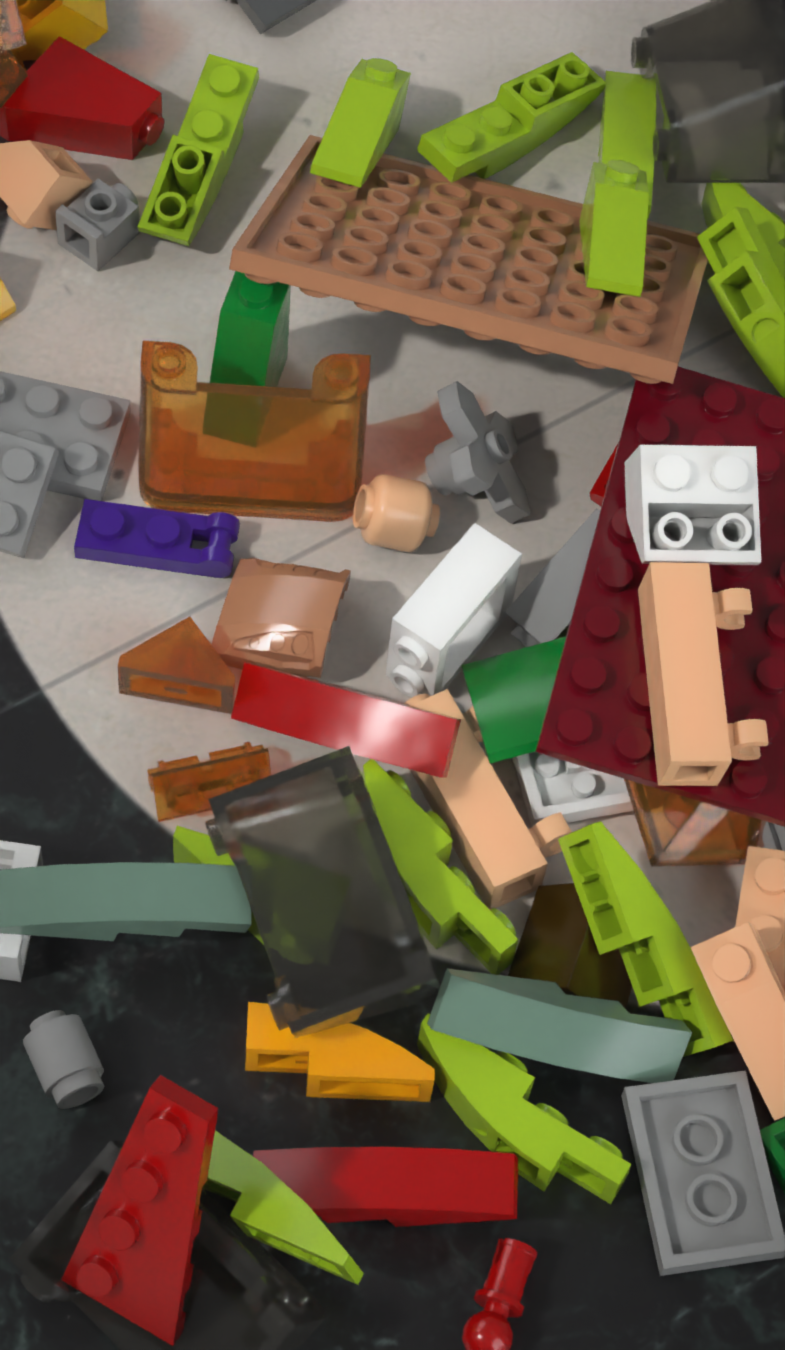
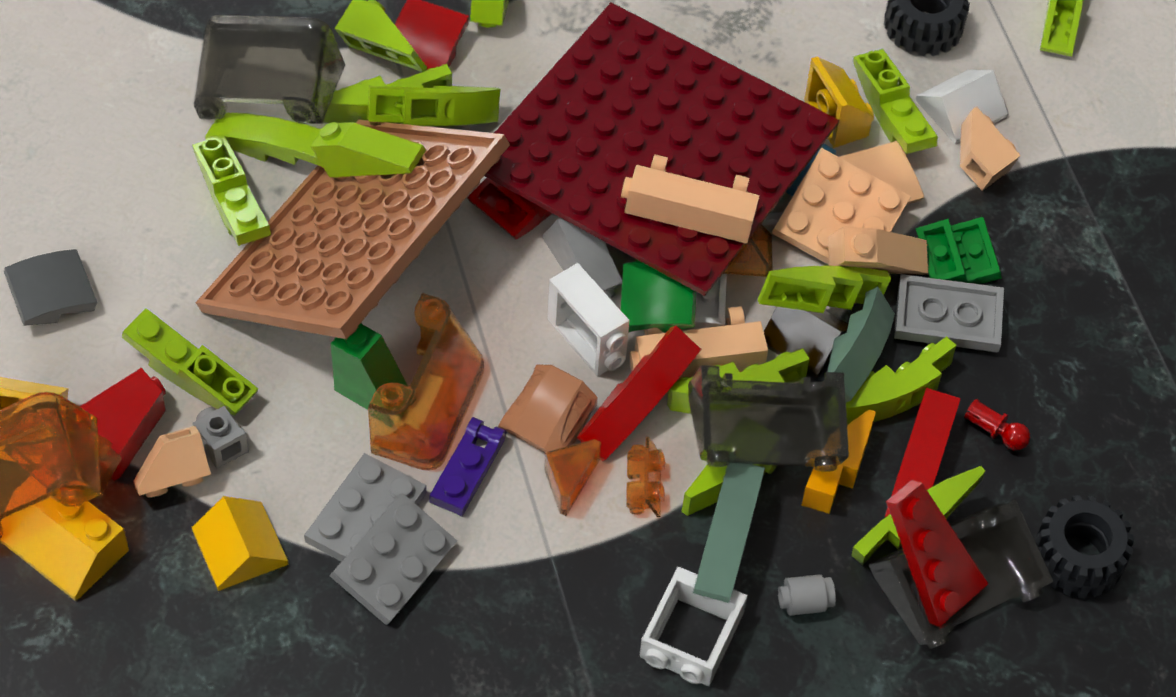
camera: 70 degrees left, 5 degrees down
lime slope [310,58,411,188] -> none
light nougat head [353,474,440,552] -> none
light grey plant [425,381,531,523] -> none
white slope [624,445,761,565] -> none

